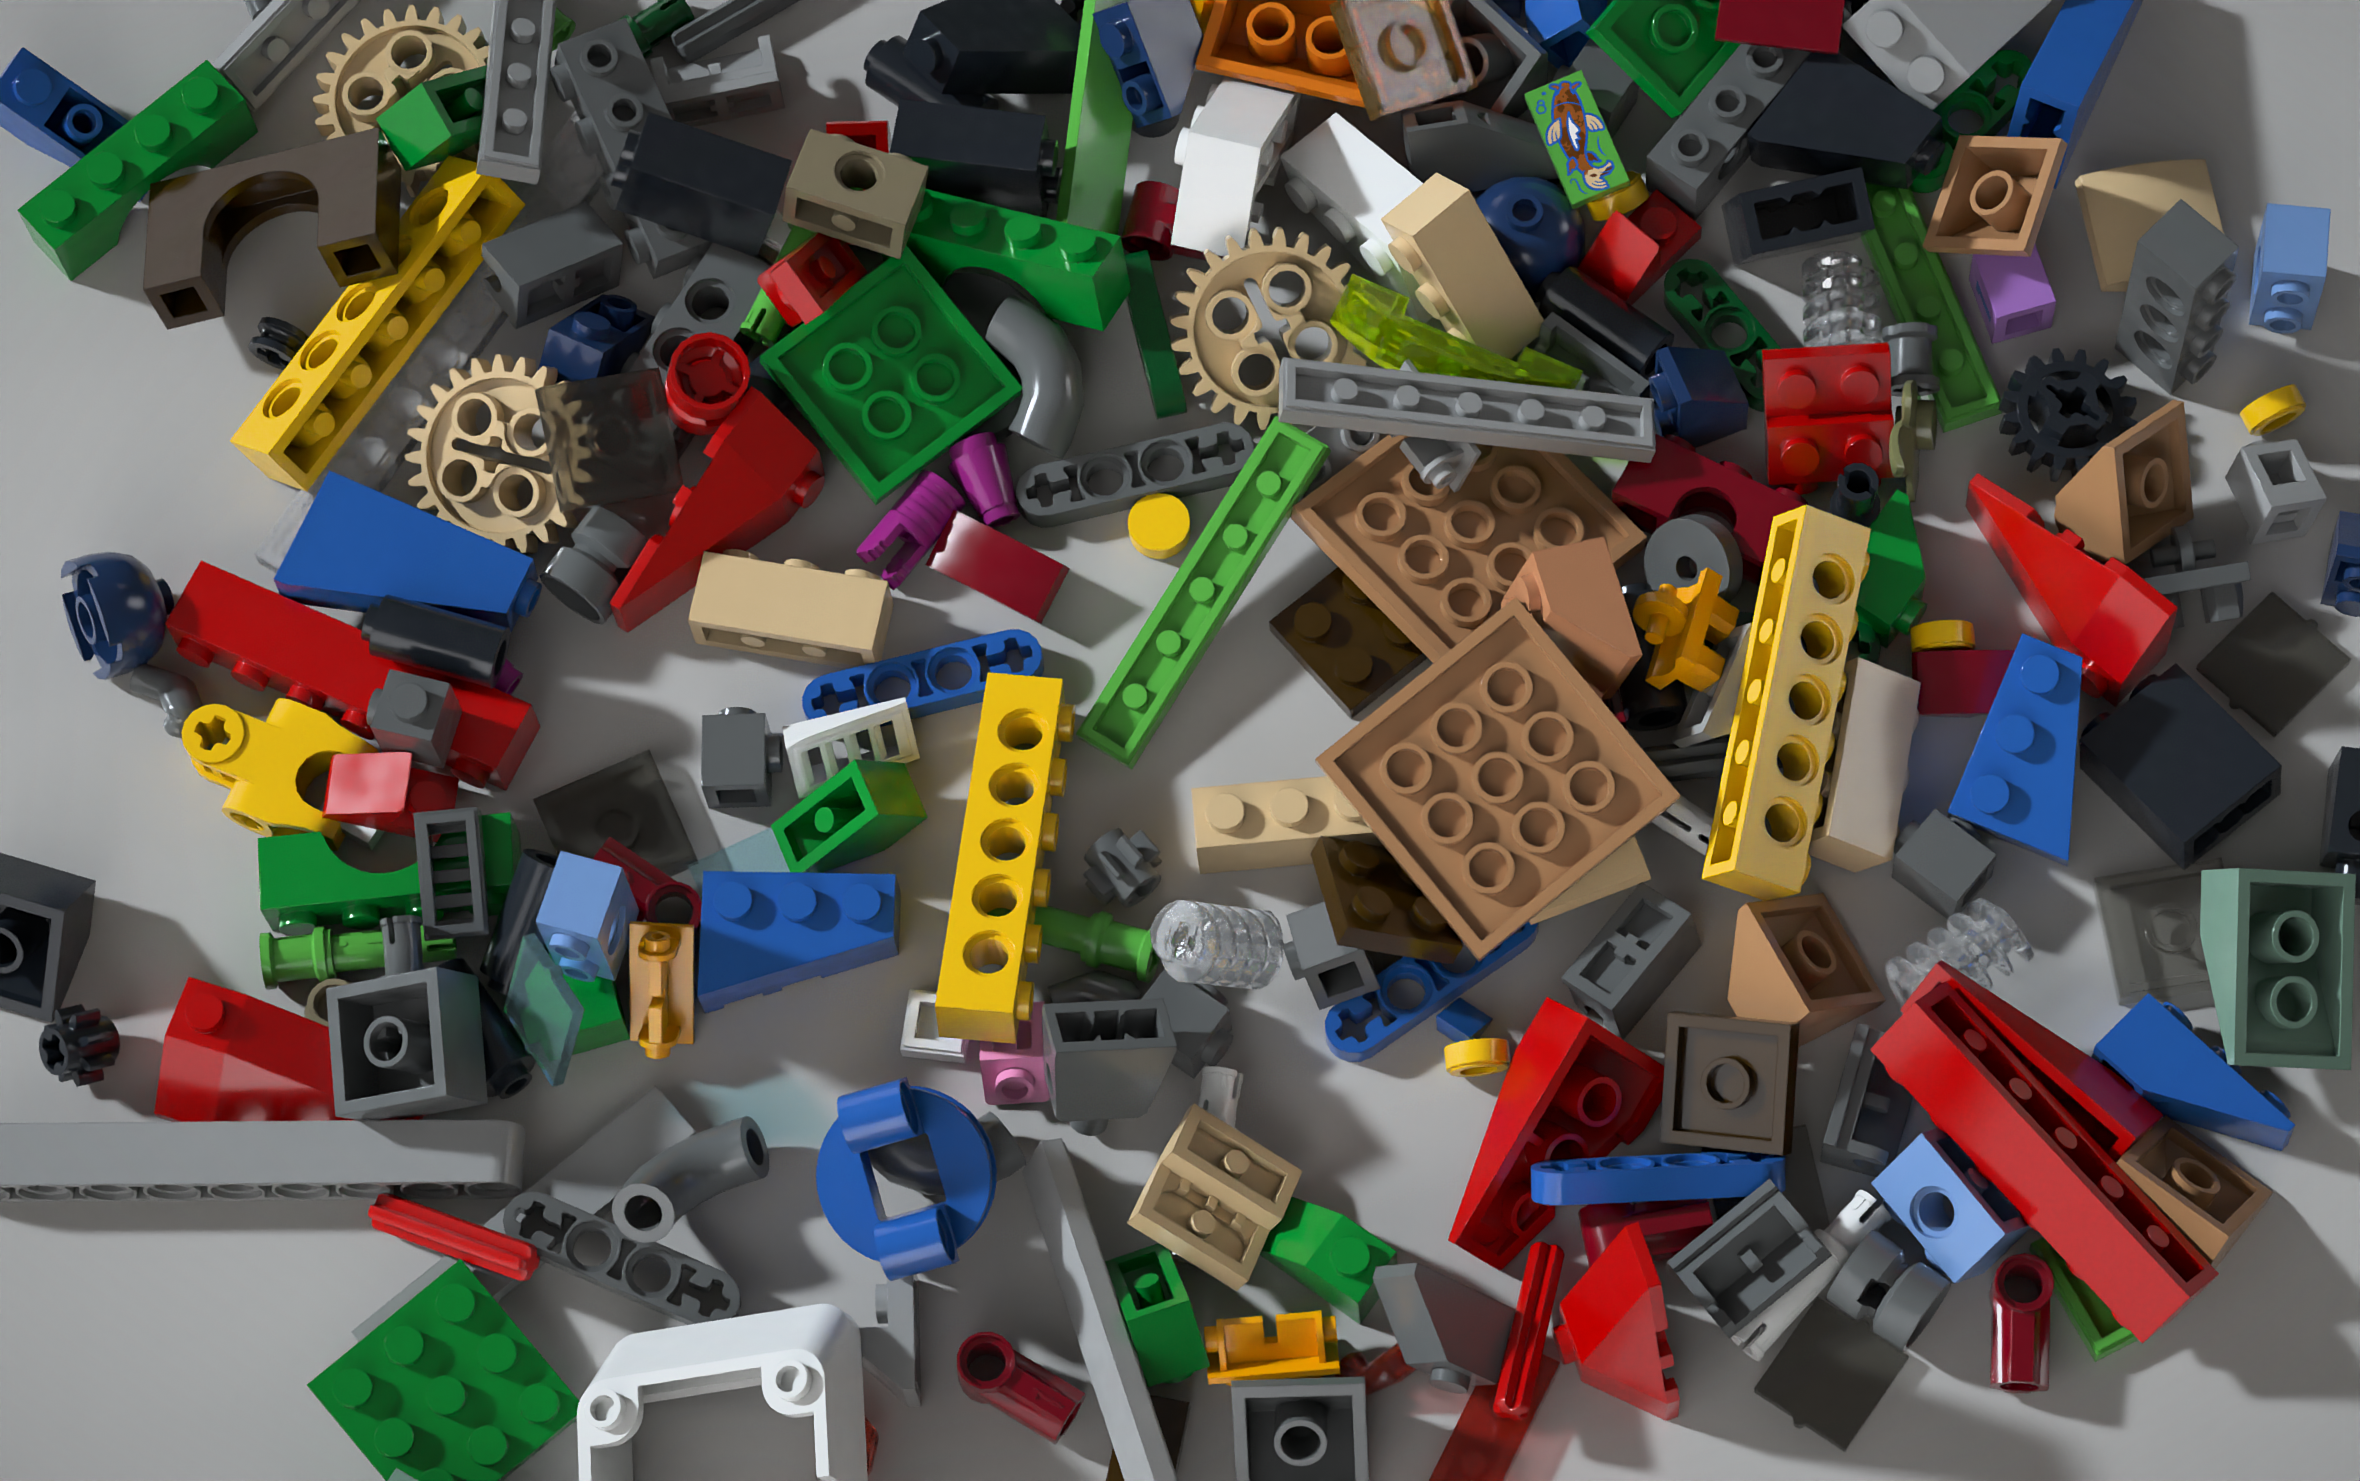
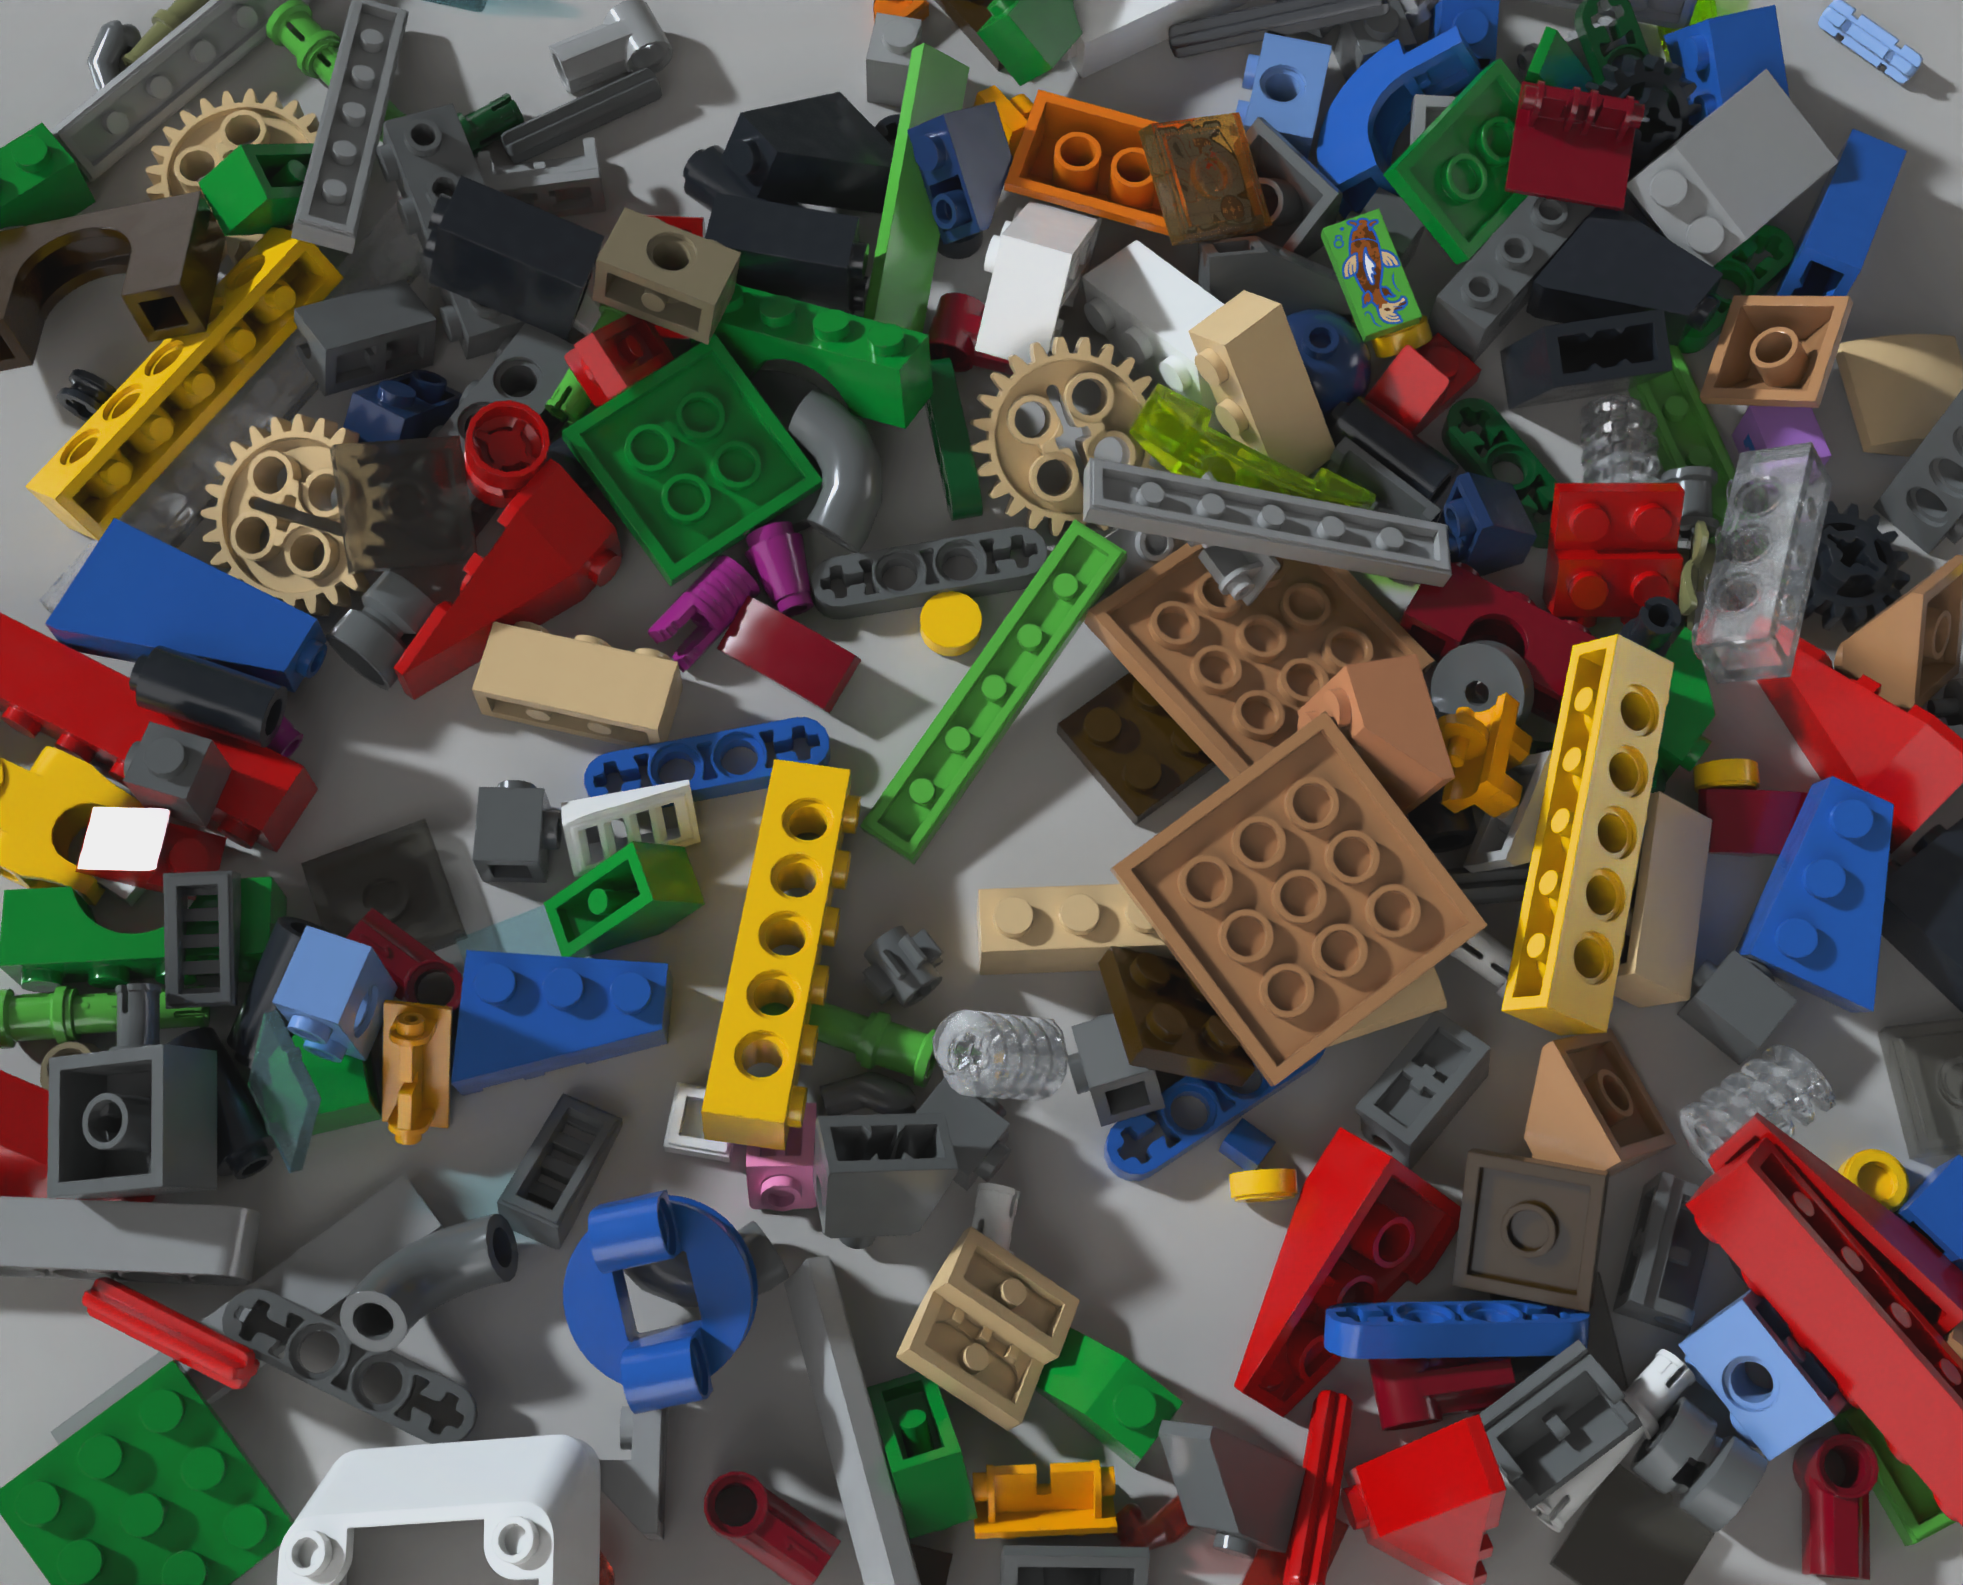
camera: 10 degrees left, 0 degrees up
none -> dark grey slope [497,1093,623,1249]
none -> clear brick [1692,442,1833,684]
none -> yellow tile [1837,1149,1910,1212]

